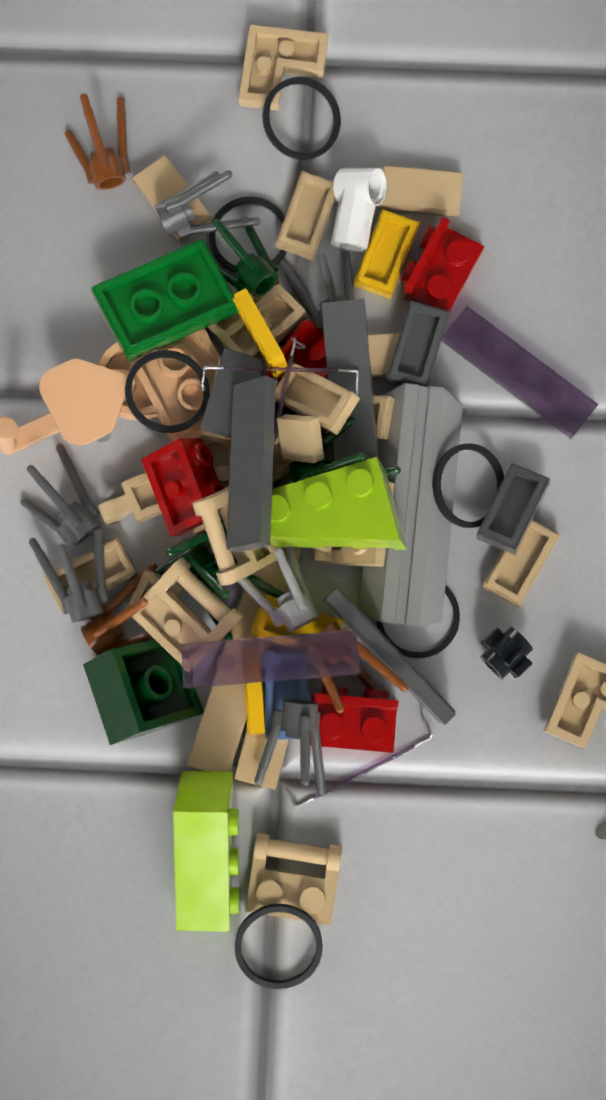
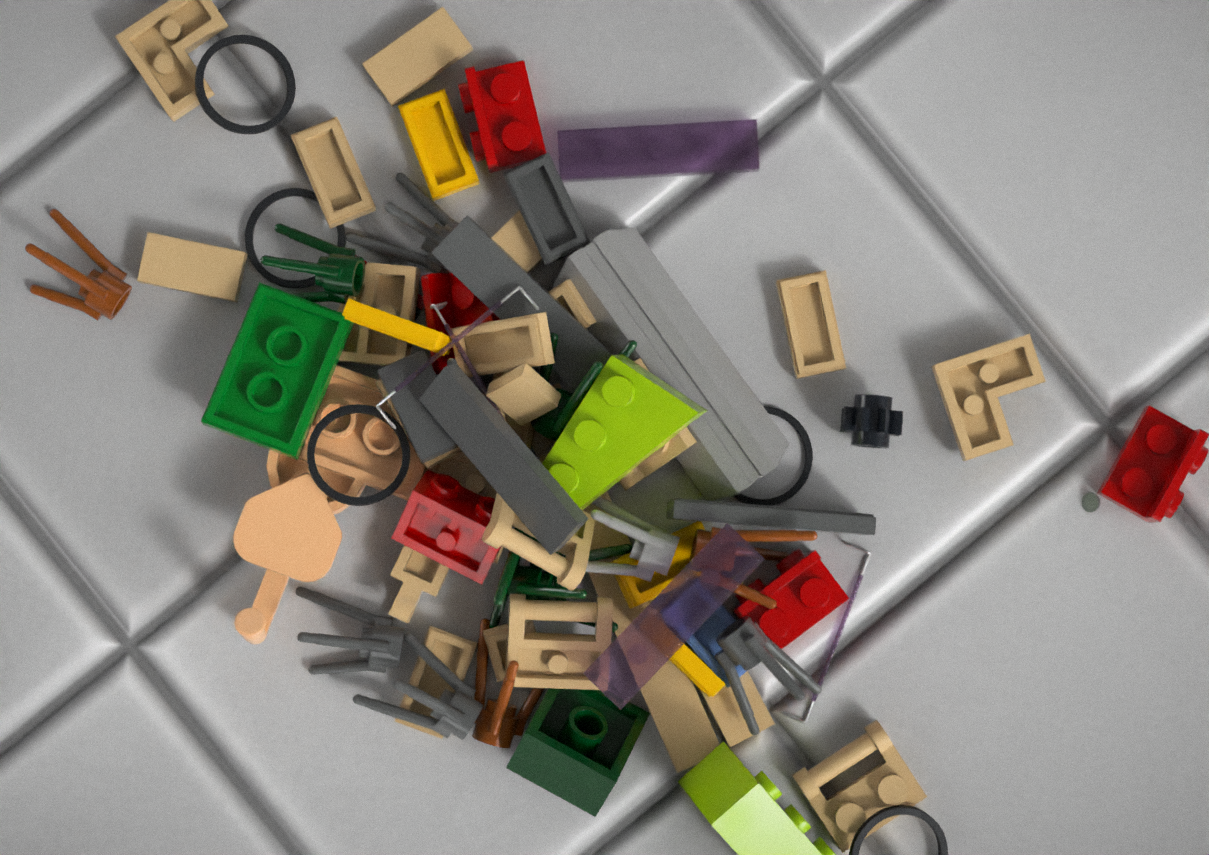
camera: 45 degrees left, 5 degrees up
dark grey plant [154,170,261,240] -> none
white piece [331,168,387,252] -> none
black piece [432,443,504,528] -> none
dark grey tile [477,463,550,555] -> none

